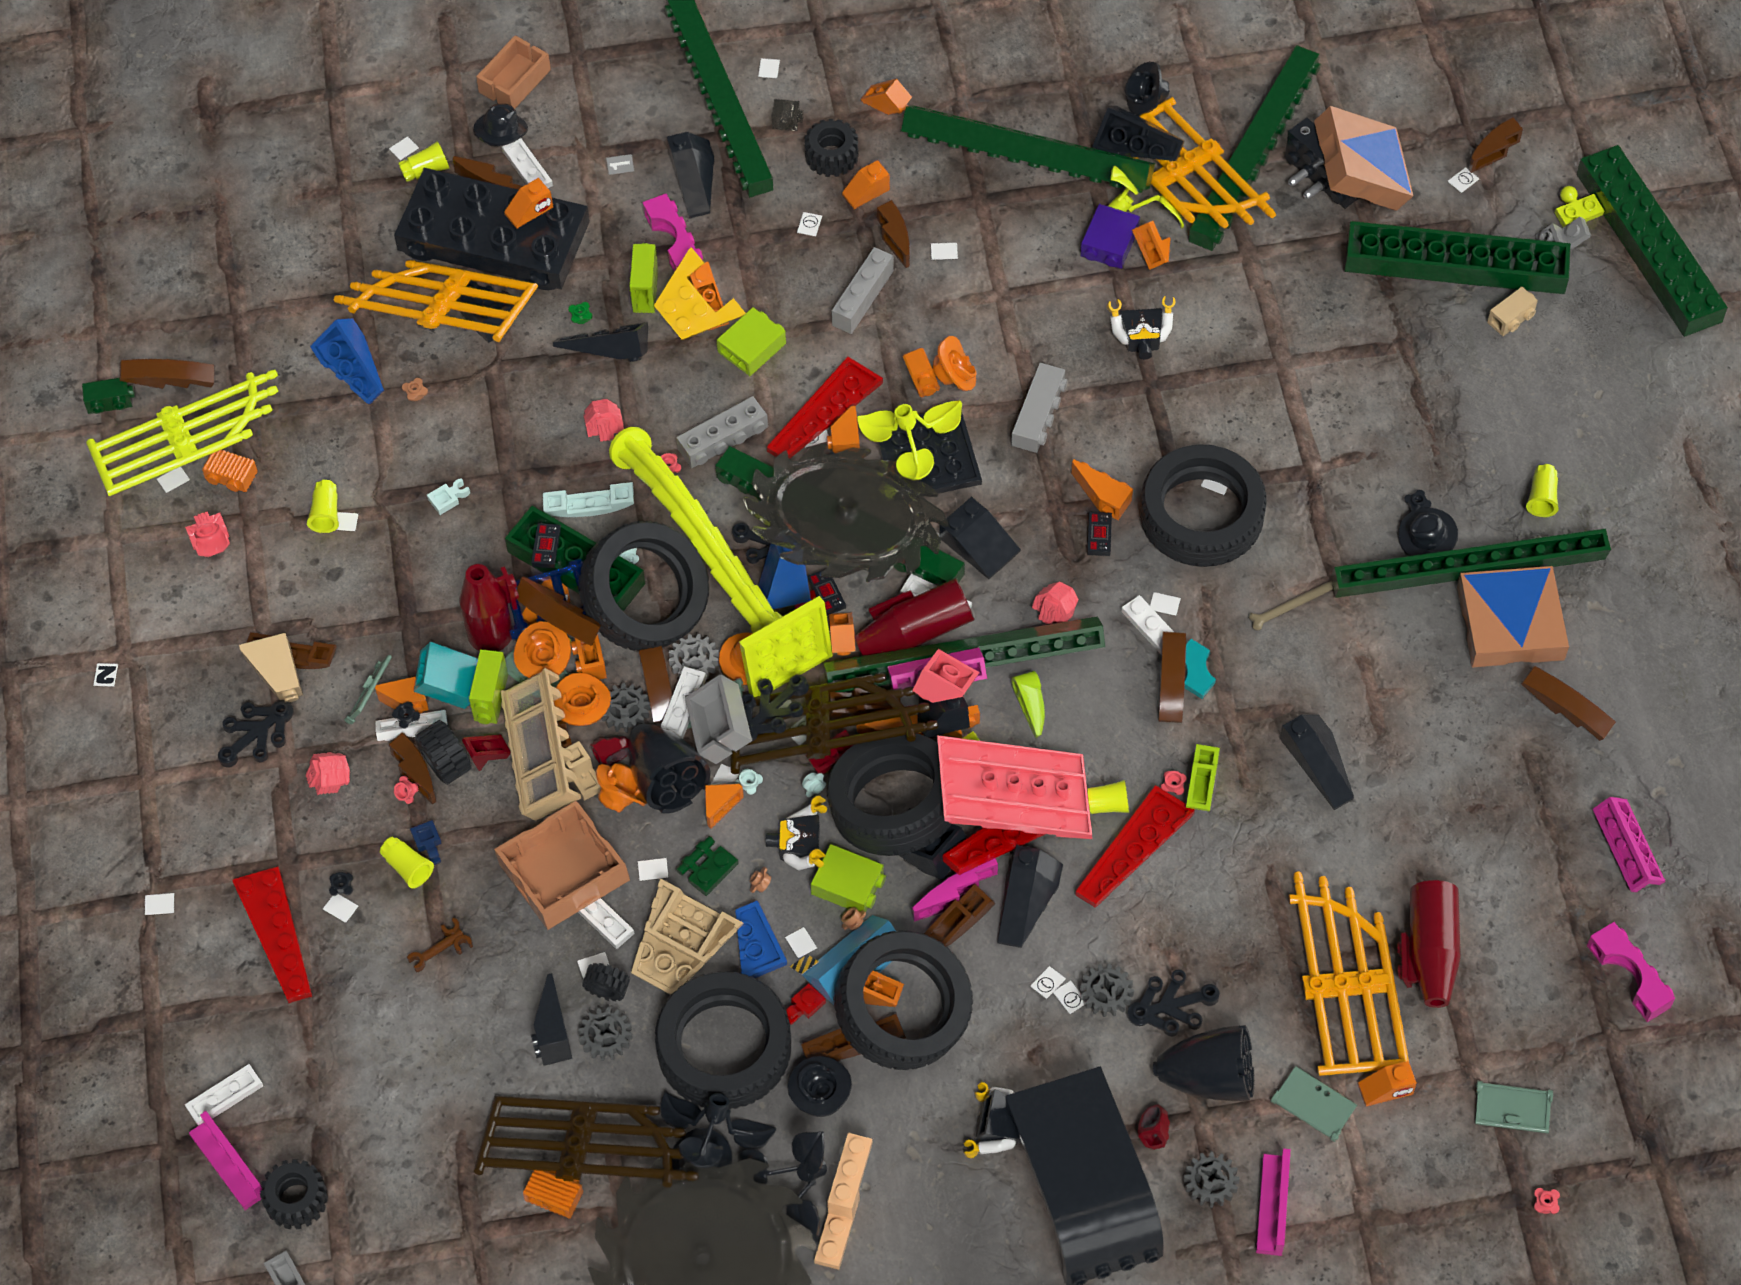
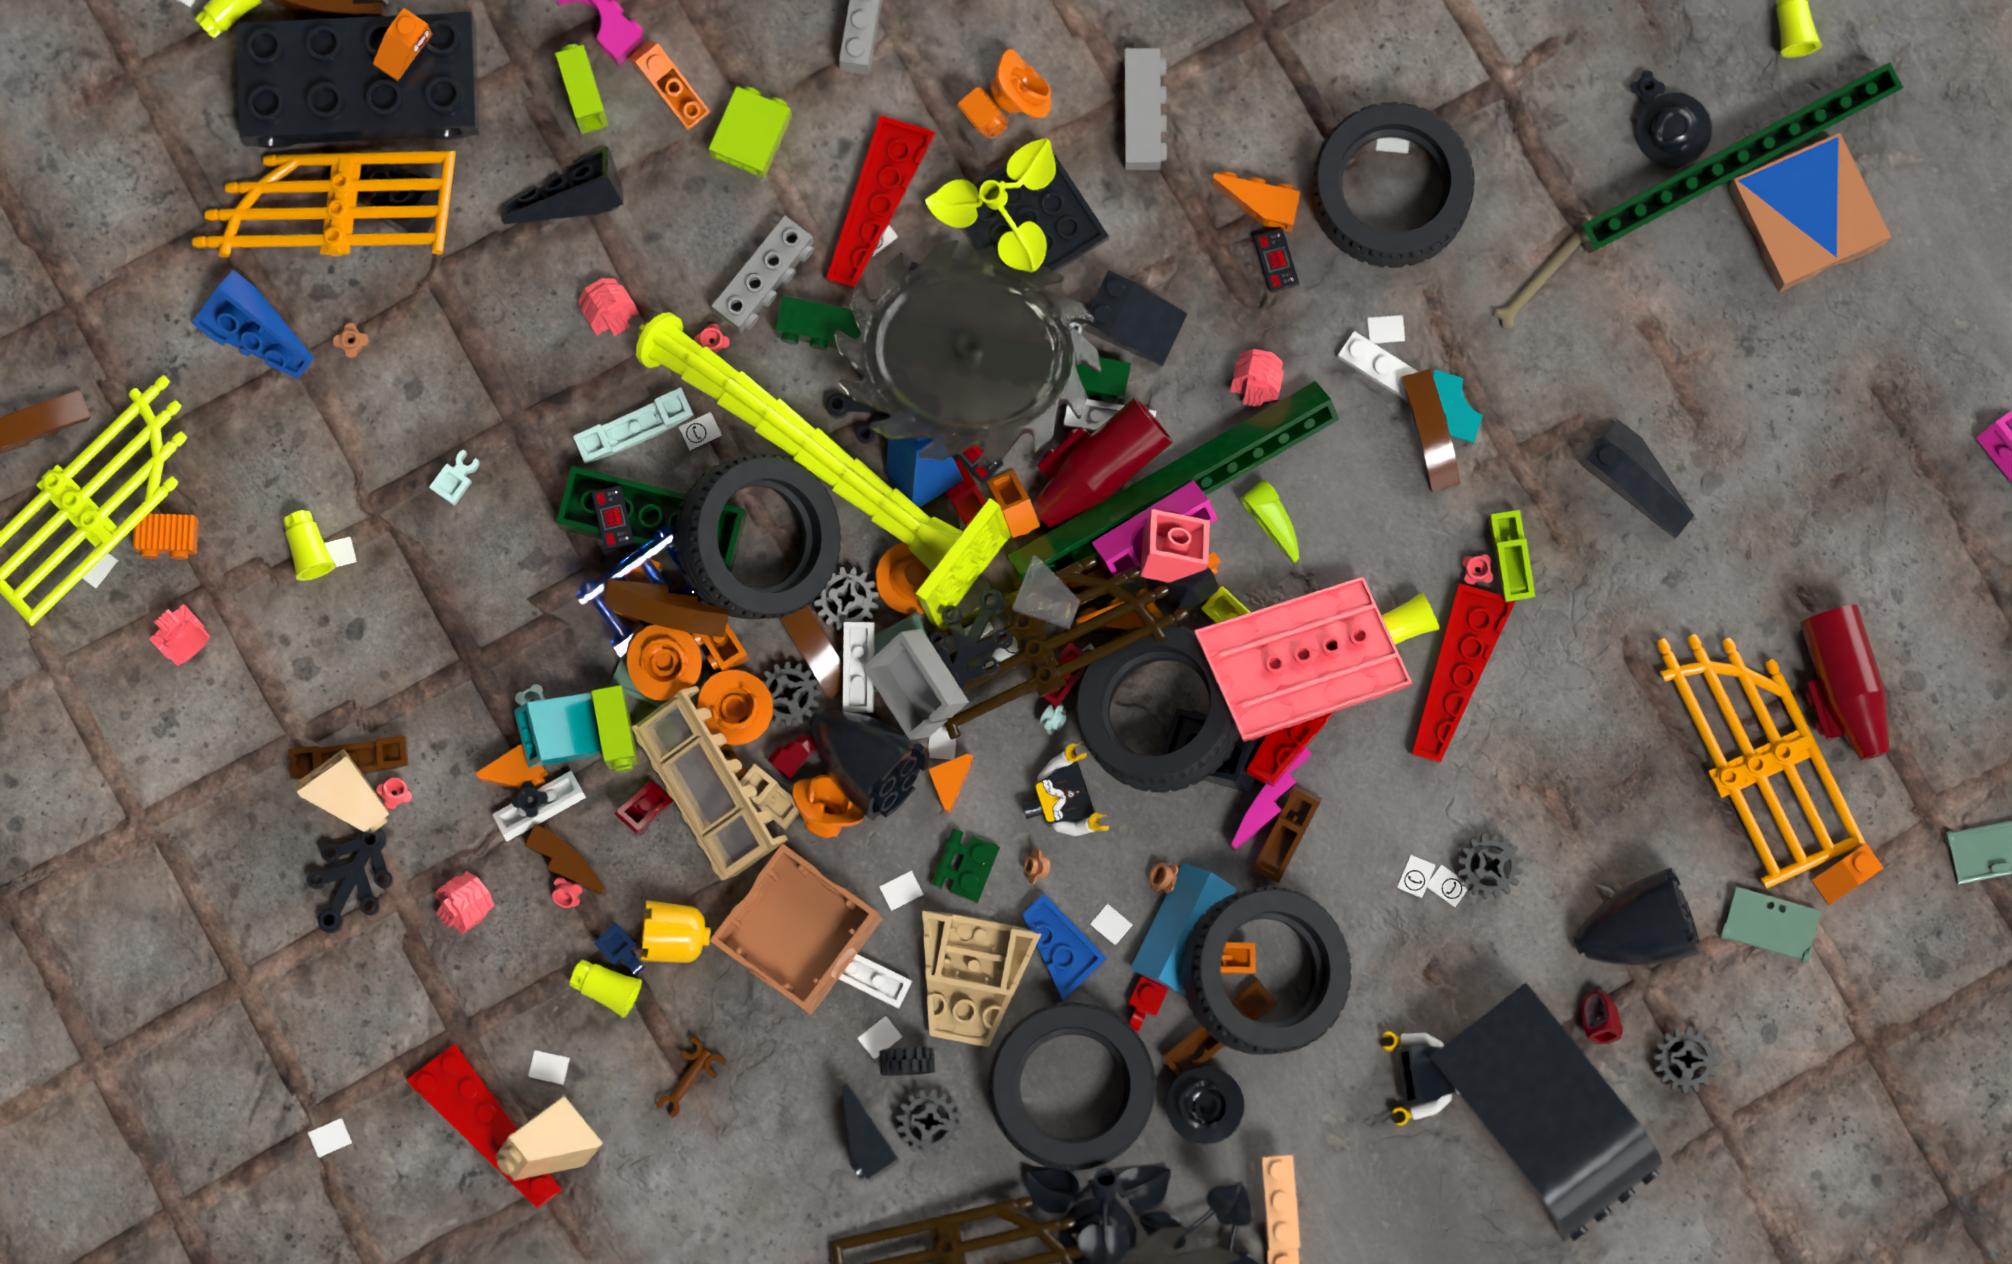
camera: 20 degrees left, 20 degrees up
sticker [93,663,118,686] -> none
black plate [329,872,353,896] -> none
sand green door [344,655,392,725] -> none
black tyre [415,720,472,785] -> none
dark red piece [459,564,519,652] -> none
green plate [568,302,593,324] -> none
yellow wing [654,247,746,340] -> none
light aqua plate [735,769,763,795] -> none
sticker [790,954,819,974] -> none
lime brick [811,844,886,912] -> none
orange slope [827,406,860,457] -> none
black wedge [998,845,1063,948] -> none
black plant [1127,969,1220,1037] -> none
dark pink fence [1256,1149,1291,1256] -> none
reddish brown slope [1521,666,1616,741] -> none
none -> coral plate [376,778,412,809]
none -> slope [495,1096,603,1180]
none -> yellow cylinder [640,901,711,963]
none -> white sticker [679,412,722,450]
none -> clear wing [1013,555,1080,629]

